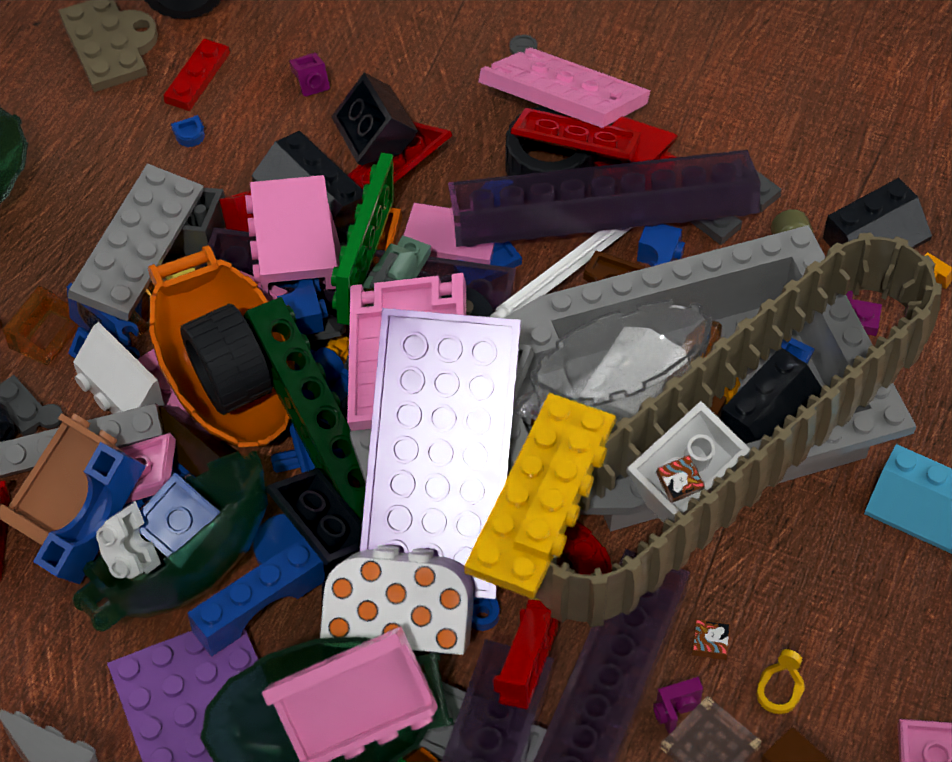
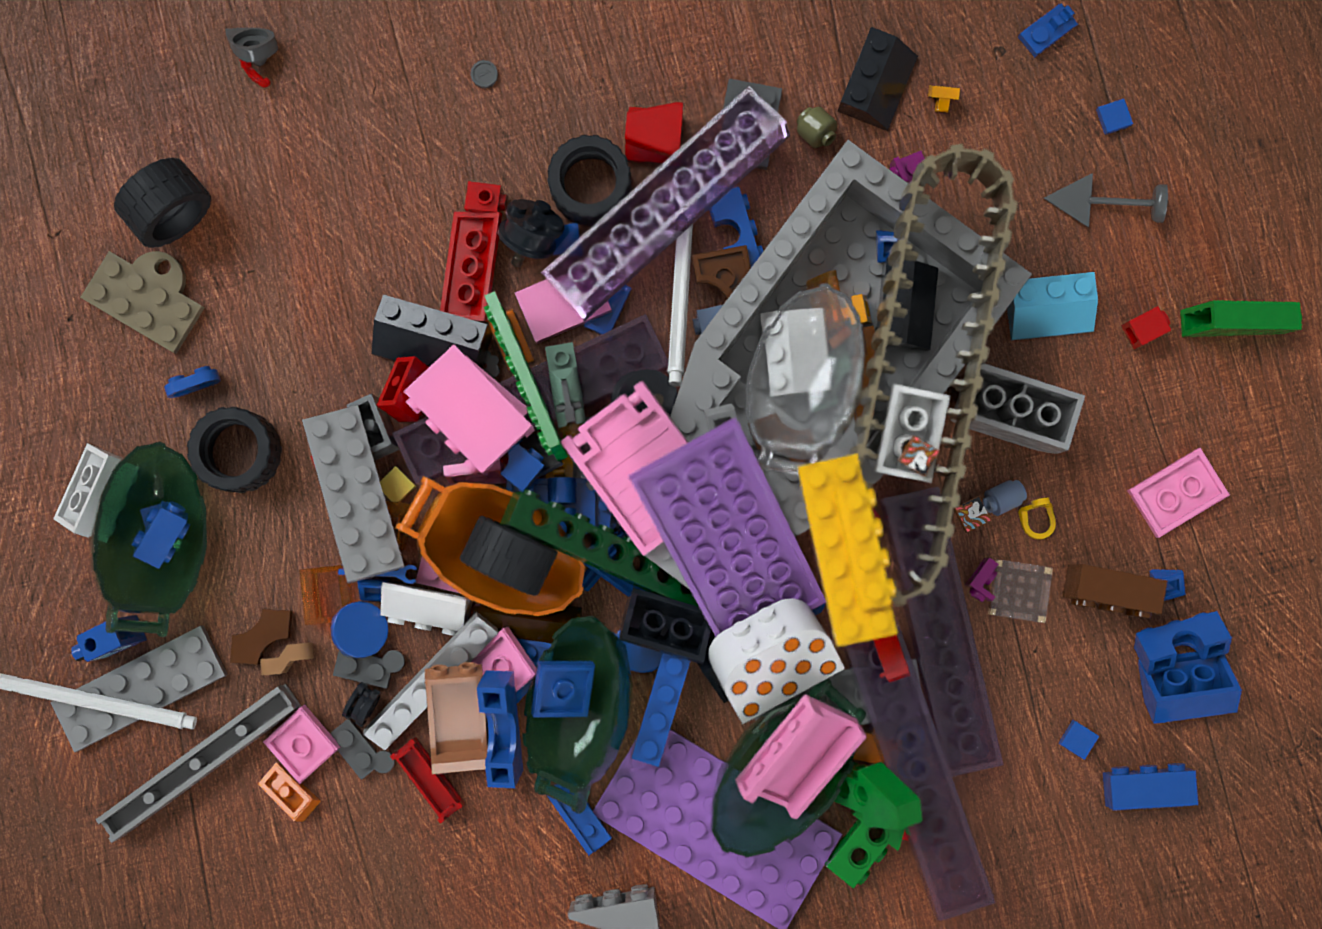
camera: 30 degrees left, 30 degrees up
white cylinder [96,501,161,579] -> none
red plate [163,38,230,112] -> none
blue tile [171,115,205,147] -> none
magenta bracket [289,53,330,96] -> none
black slope [331,72,418,165] -> none
bright pink door [479,47,650,128] -> none
red slope [511,108,641,162] -> none
none -> blue plate [164,366,221,398]
none -> black tyre [187,406,282,493]
none -> blue tile [331,601,388,658]
none -> red brick [464,181,507,213]
none -> black wheel [498,199,565,267]
none -> blue hinge [545,776,613,855]
none -> light grey brick [951,363,1085,454]
none -> sand blue brick [983,480,1027,516]

